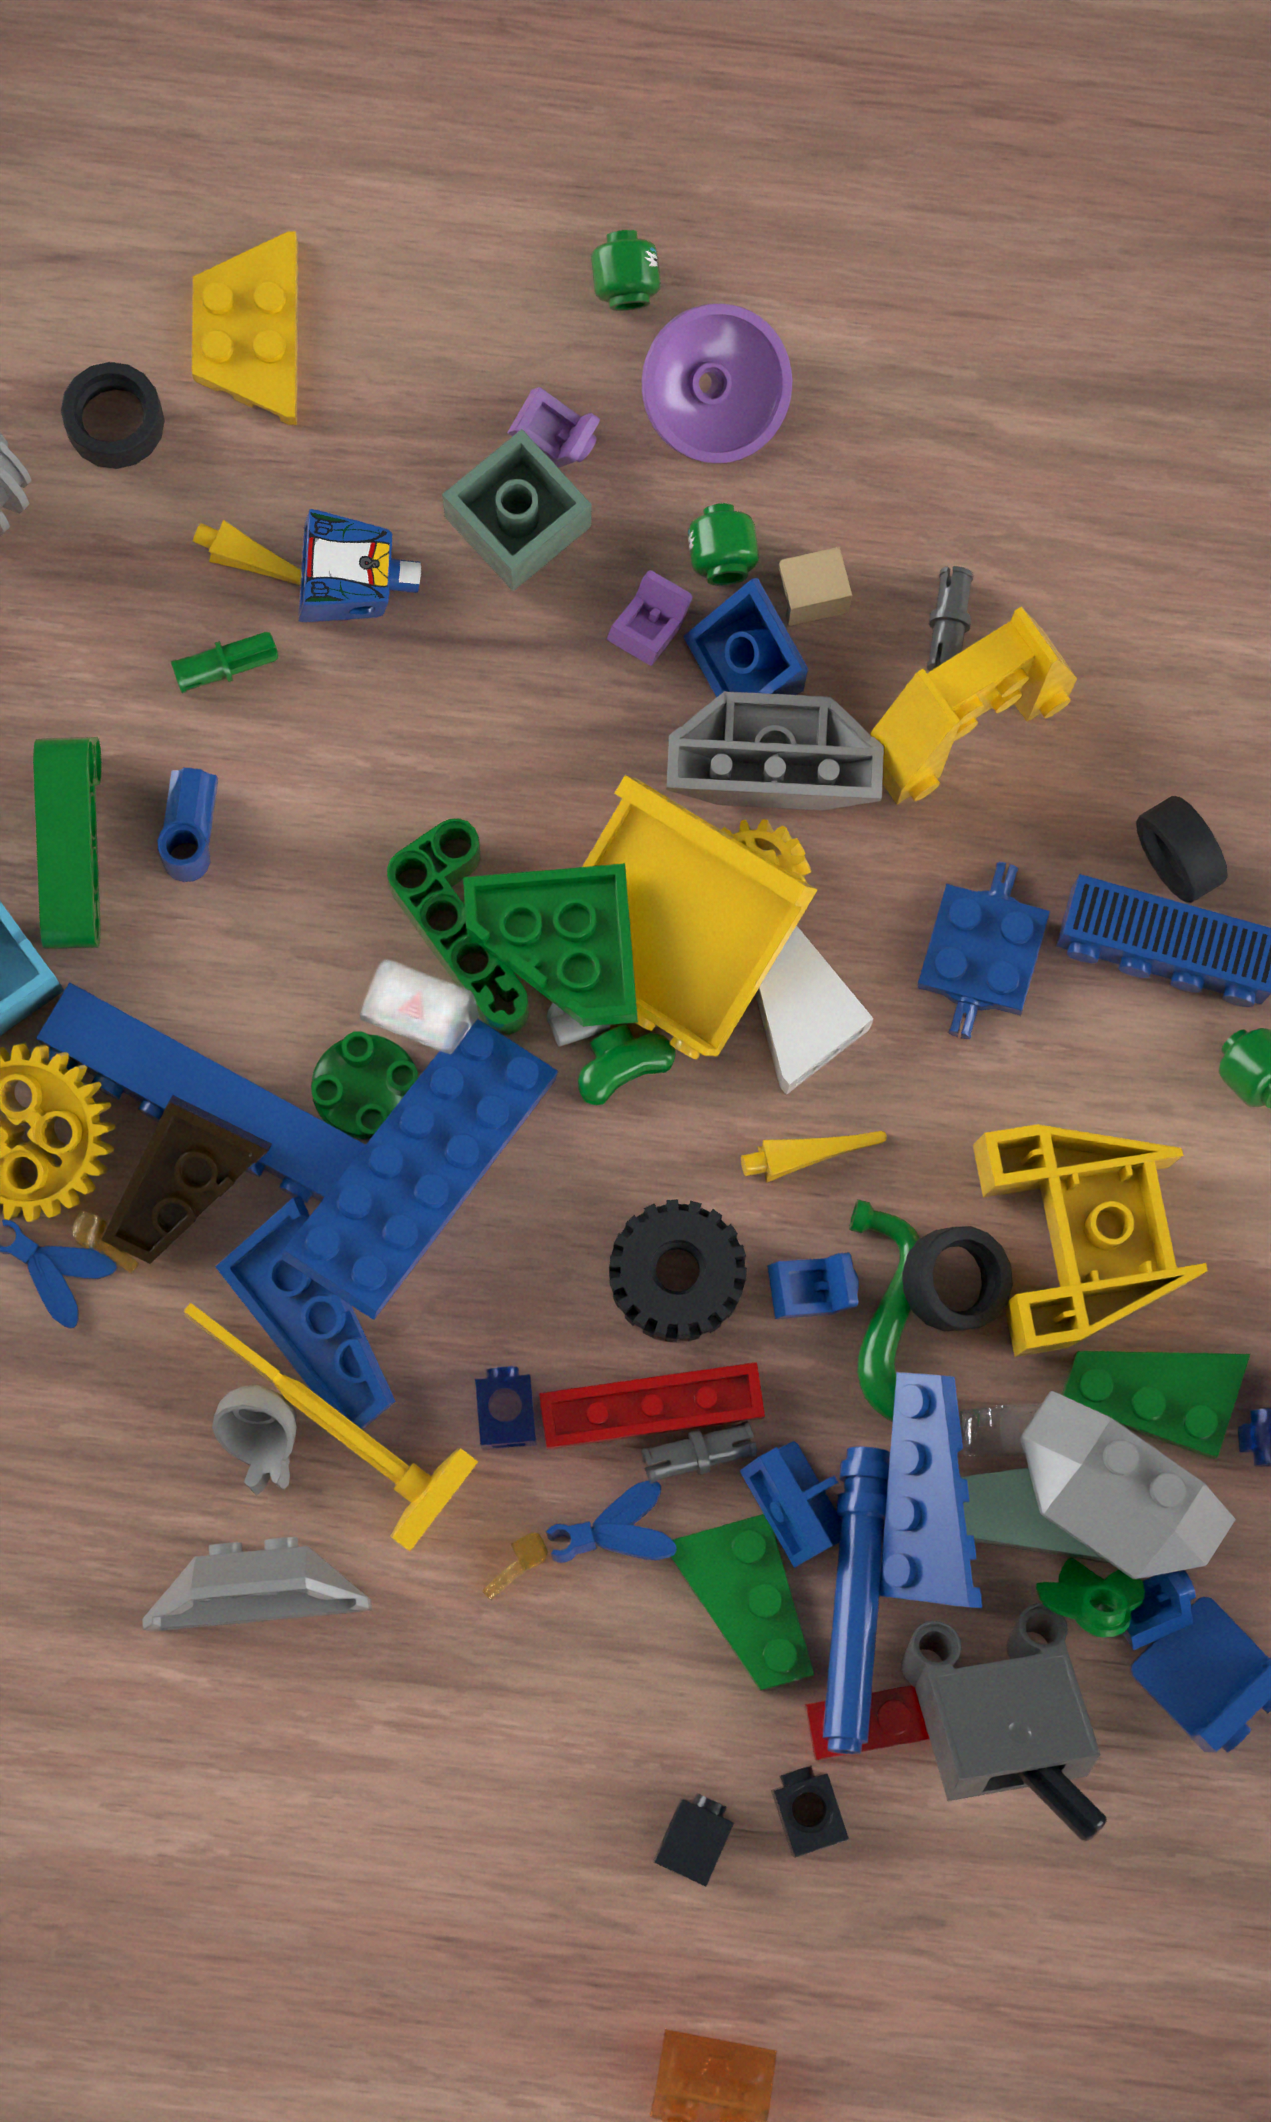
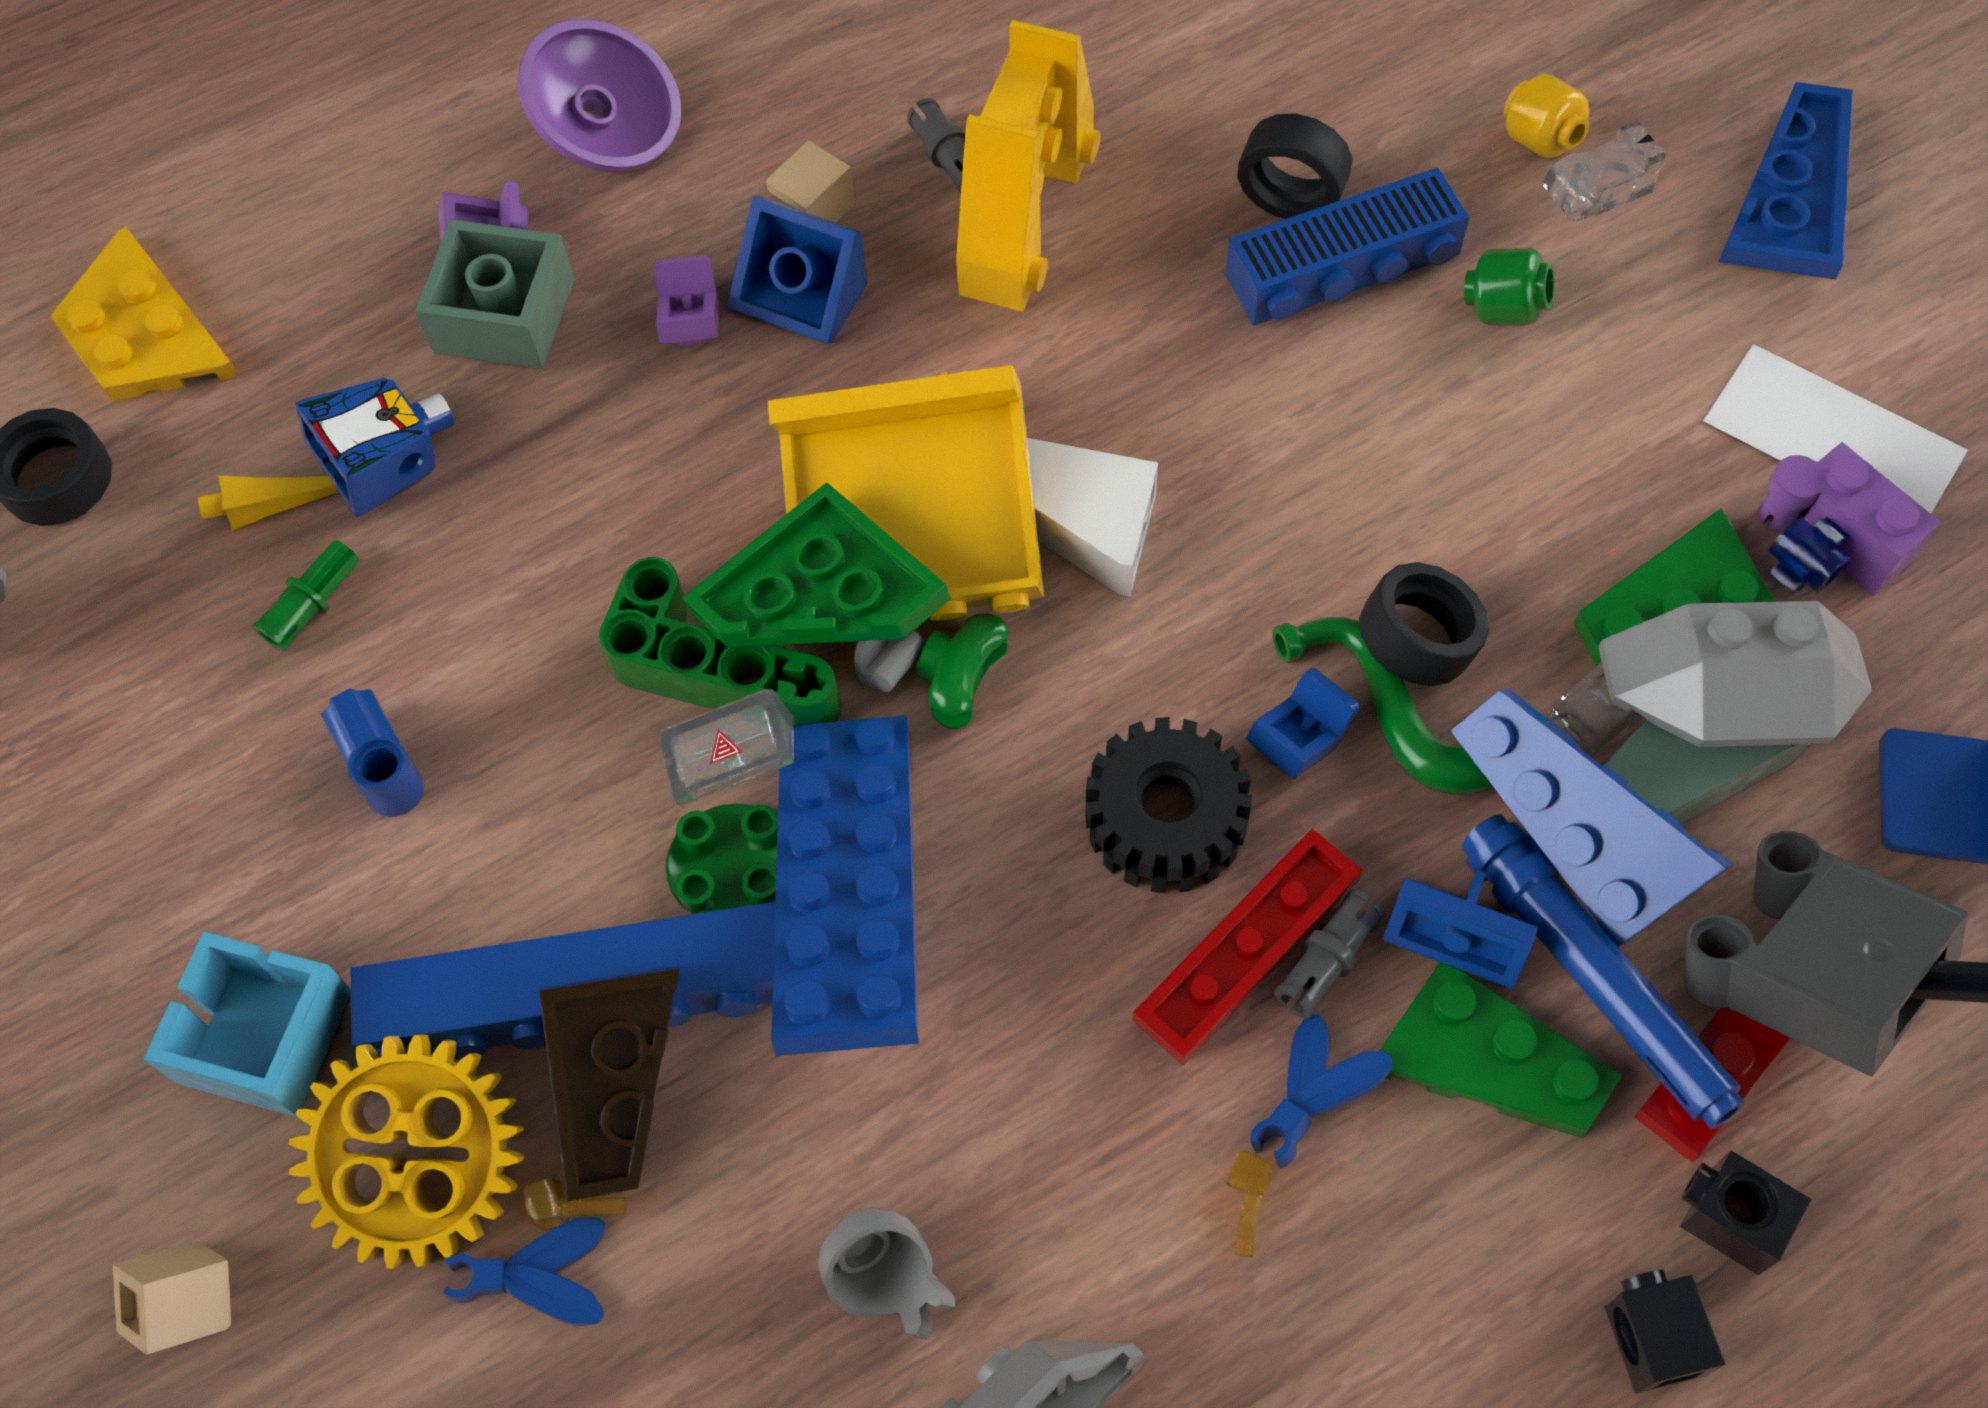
camera: 30 degrees left, 15 degrees down
green beam [33,737,102,949] -> none
yellow piece [183,1302,478,1551] -> none
blue wing [215,1196,396,1430] -> none
clear blue brick [475,1366,537,1450] -> none
green head [591,230,661,311] -> none
light grey wedge [666,691,884,811] -> none
green head [687,503,759,586] -> none
yellow piece [741,1131,887,1183] -> none
blue plate [918,862,1050,1039] -> none
yellow wedge [973,1124,1208,1357] -> none
green plate [1036,1558,1145,1637] -> none
blue bracket [1122,1570,1196,1650] -> none

